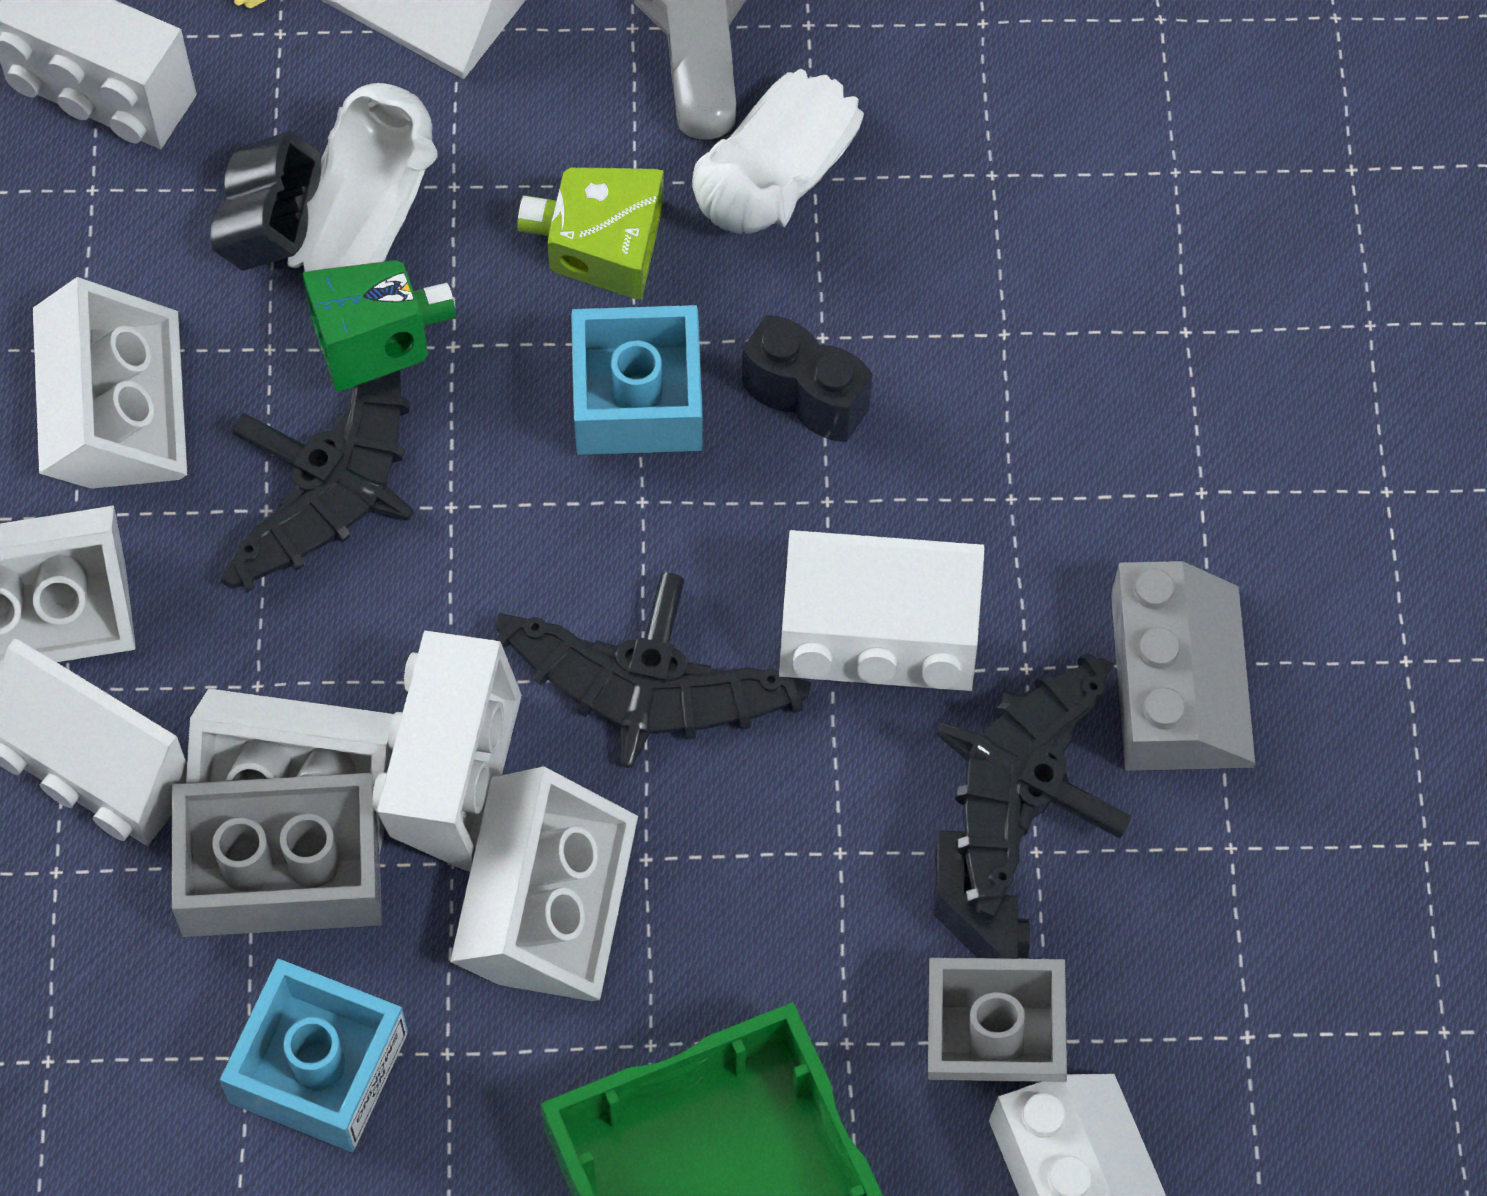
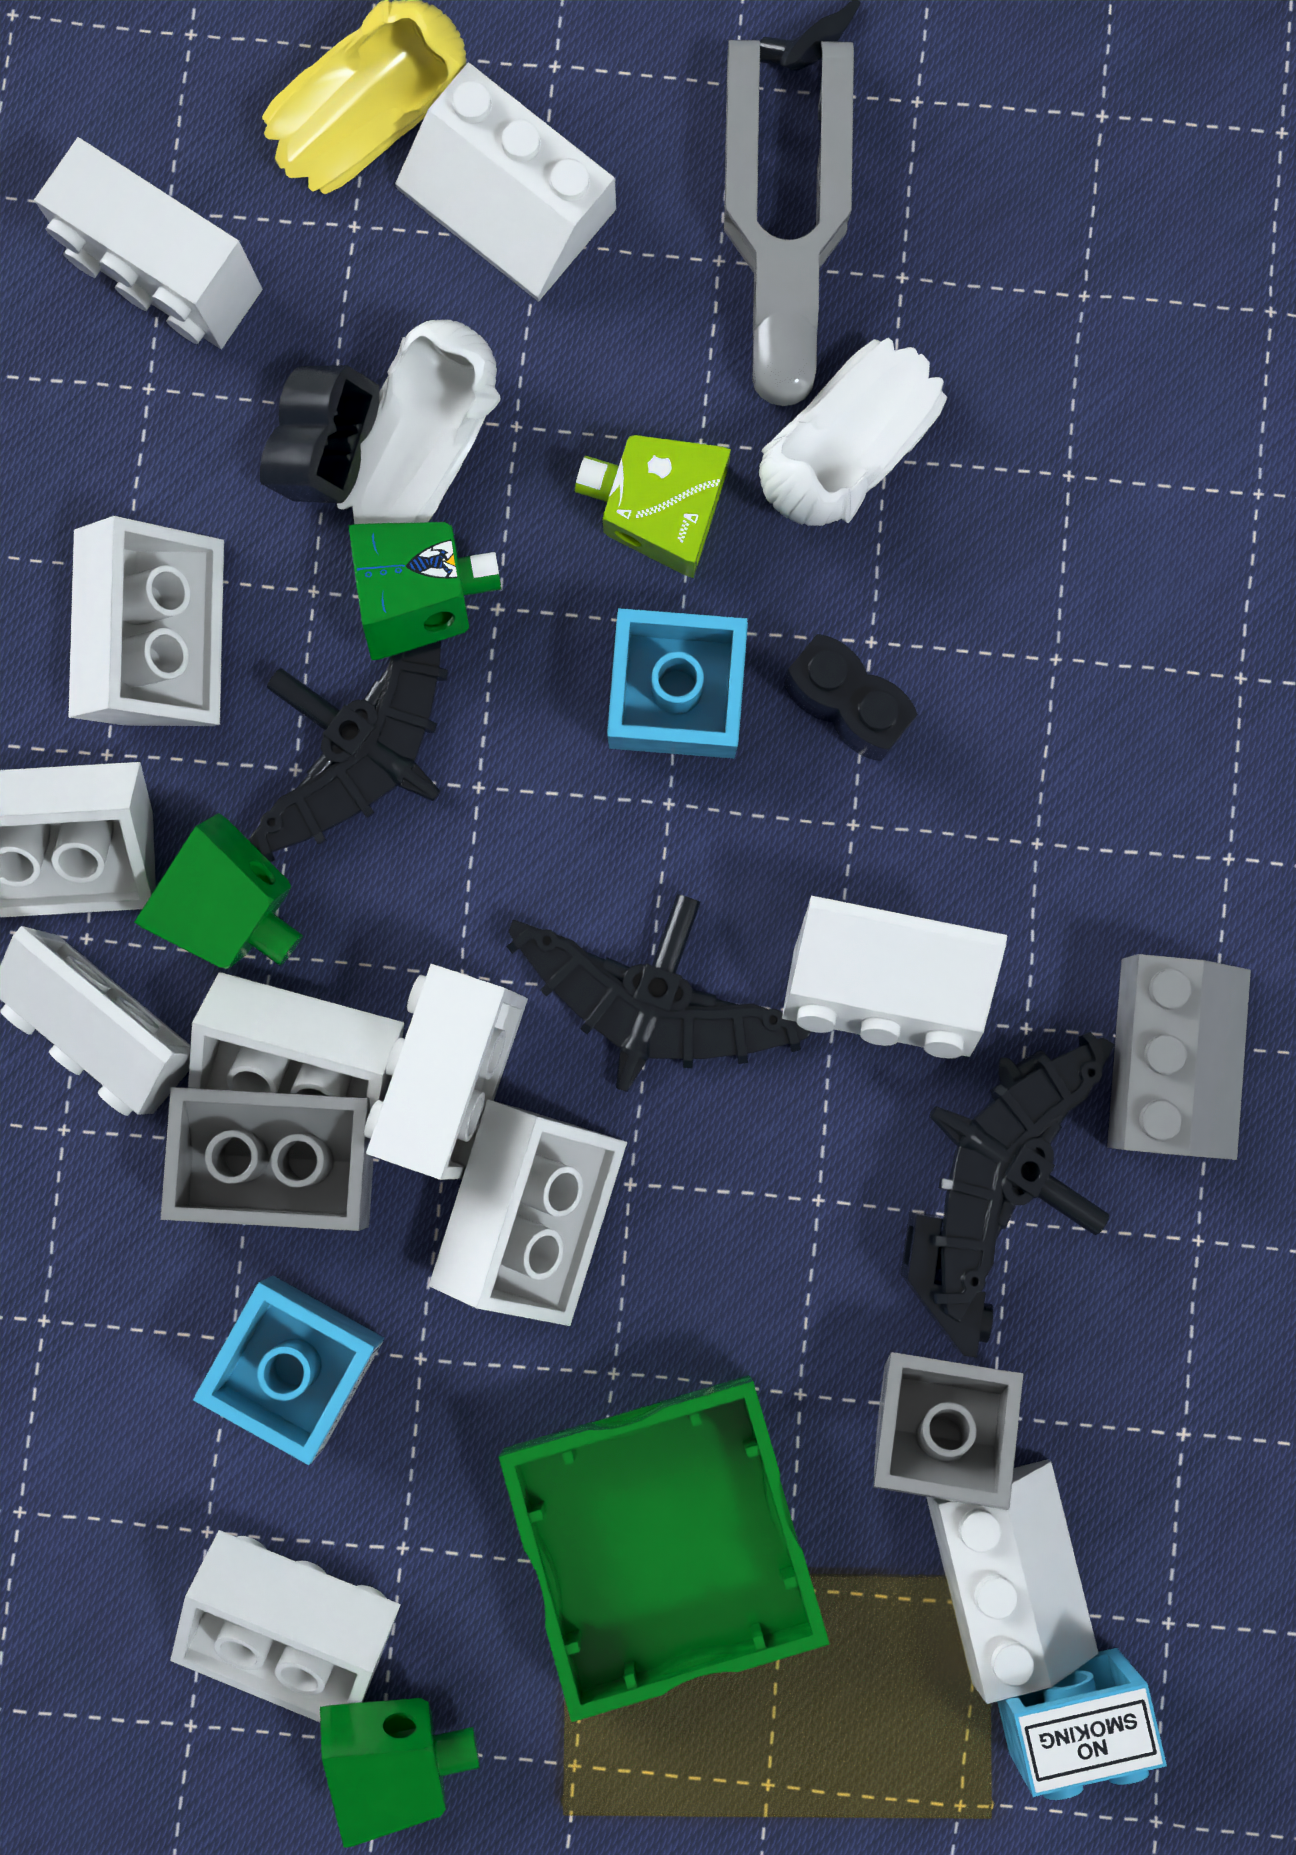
camera: 10 degrees right, 20 degrees up
none -> green torso [134,813,303,969]

